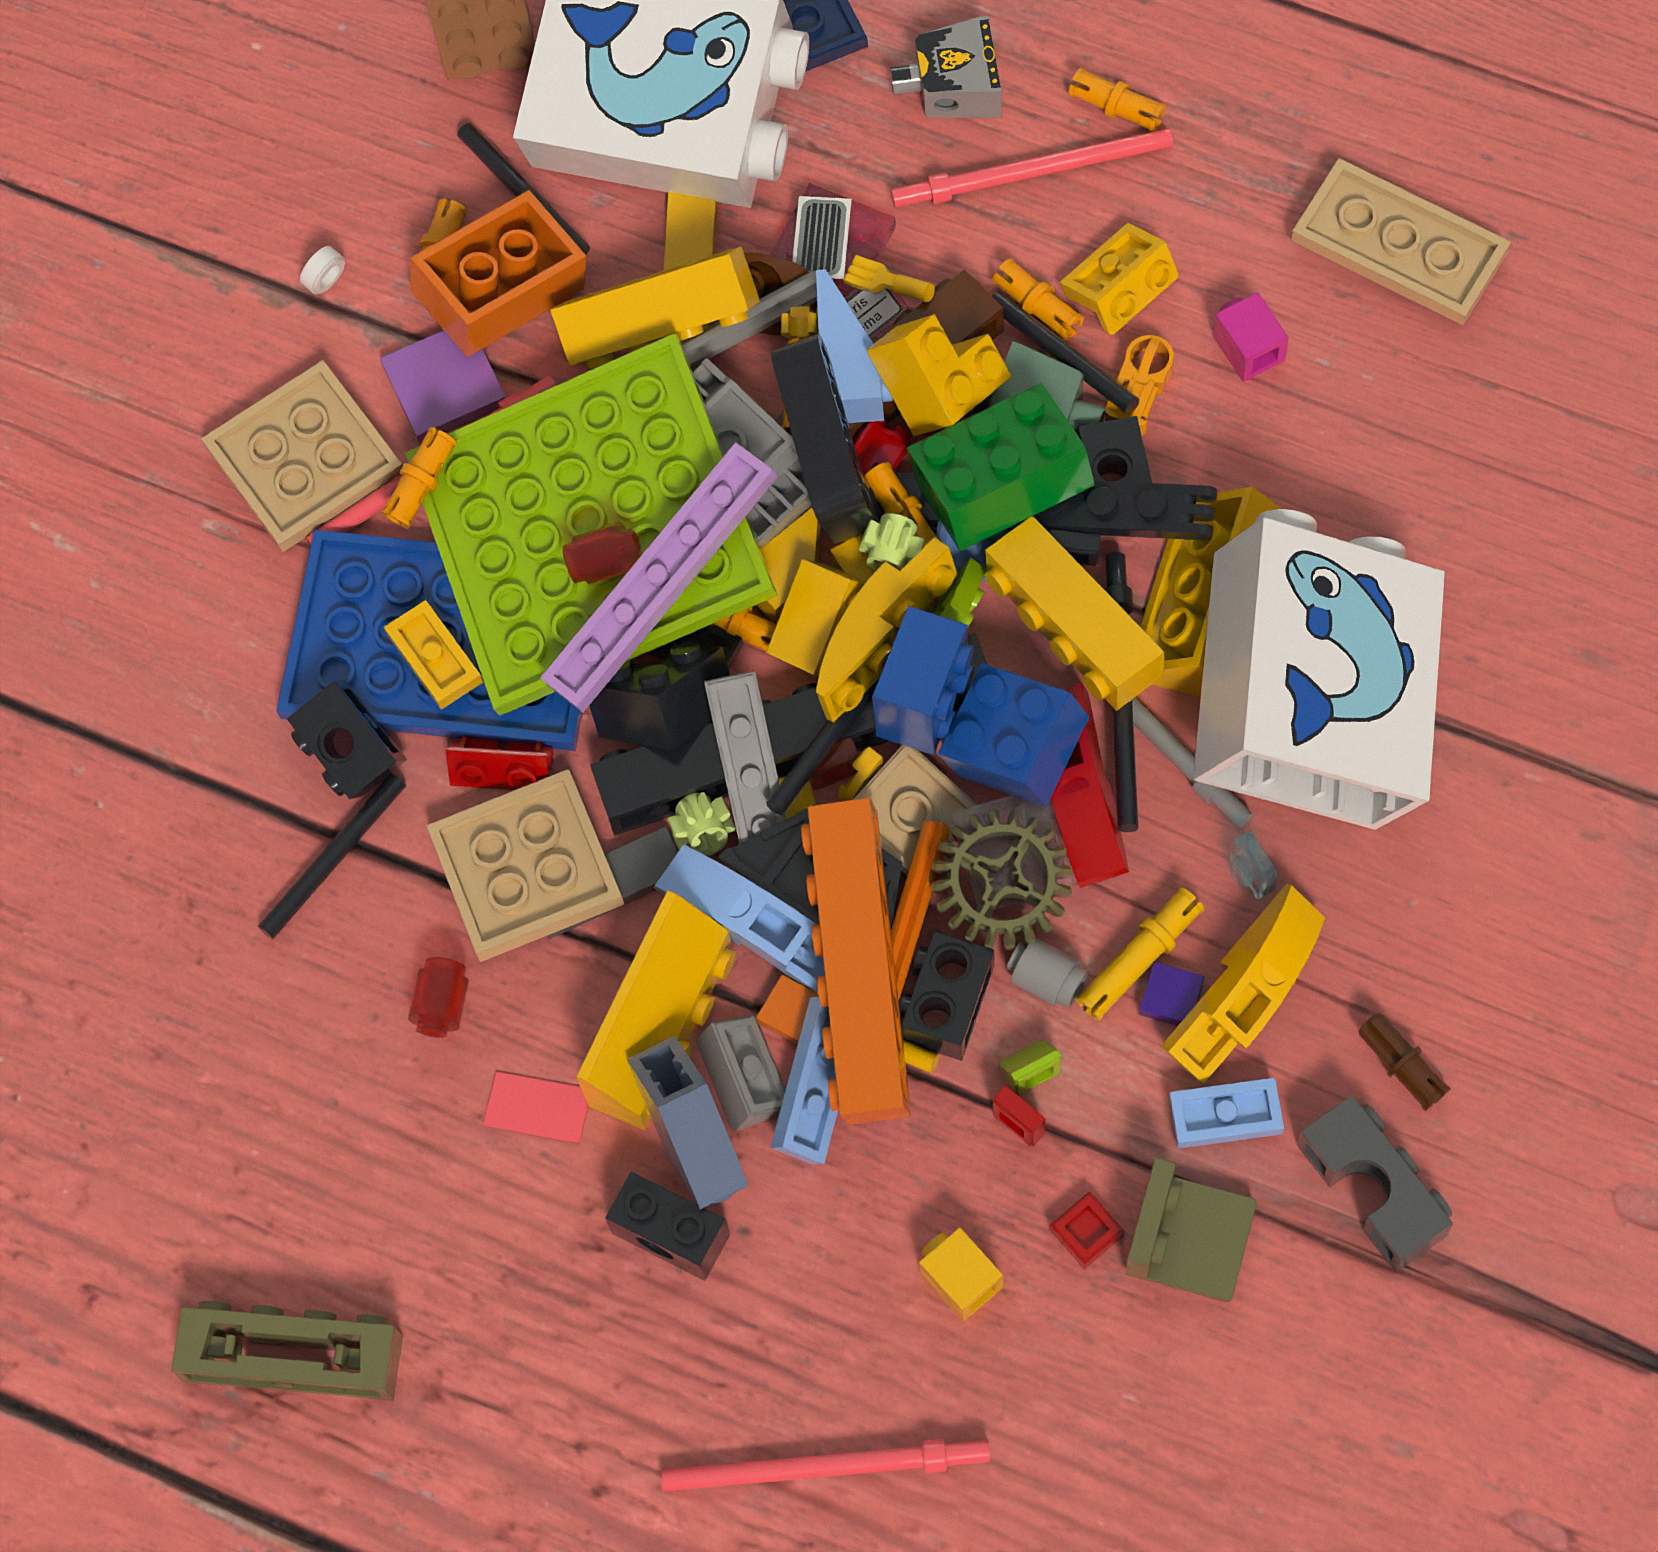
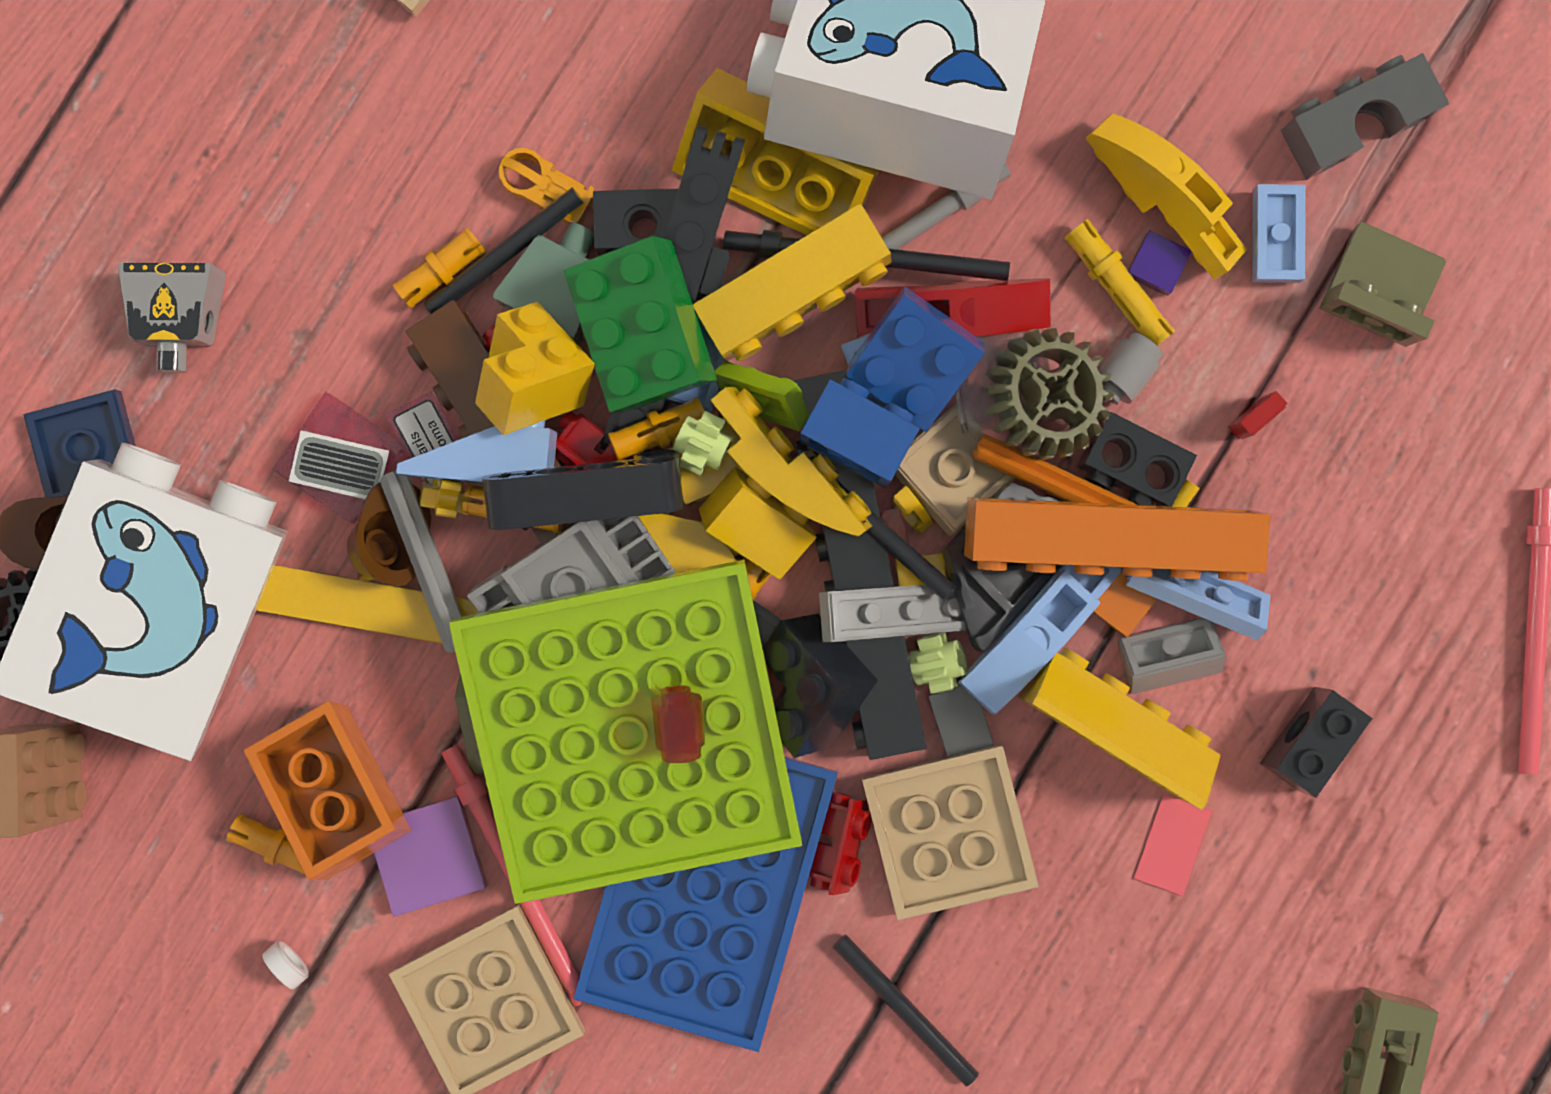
camera: 85 degrees left, 20 degrees up
black brick [287,680,407,799] -> none
light orange pin [381,427,458,529] -> none
yellow plate [384,600,483,710] -> none
clear red brick [408,957,469,1038] -> none
black bar [457,123,590,255] -> none
lavender plate [540,442,778,713] -> none
yellow brick [550,246,760,368] -> none
sand blue brick [627,1036,749,1209] -> none
yellow piece [843,255,935,302] -> none
coral bar [891,128,1173,208] -> none
yellow brick [919,1228,1003,1322] -> none
lime slope [999,1040,1062,1096] -> none
red tile [1049,1191,1125,1269] -> none
yellow bracket [1059,223,1178,335] -> none
light orange pin [1068,67,1167,132] -> none
dark pink brick [1213,292,1289,382] -> none
clear light blue plate [1228,831,1278,900] -> none
reddish brown axle [1358,1014,1451,1111] -> none

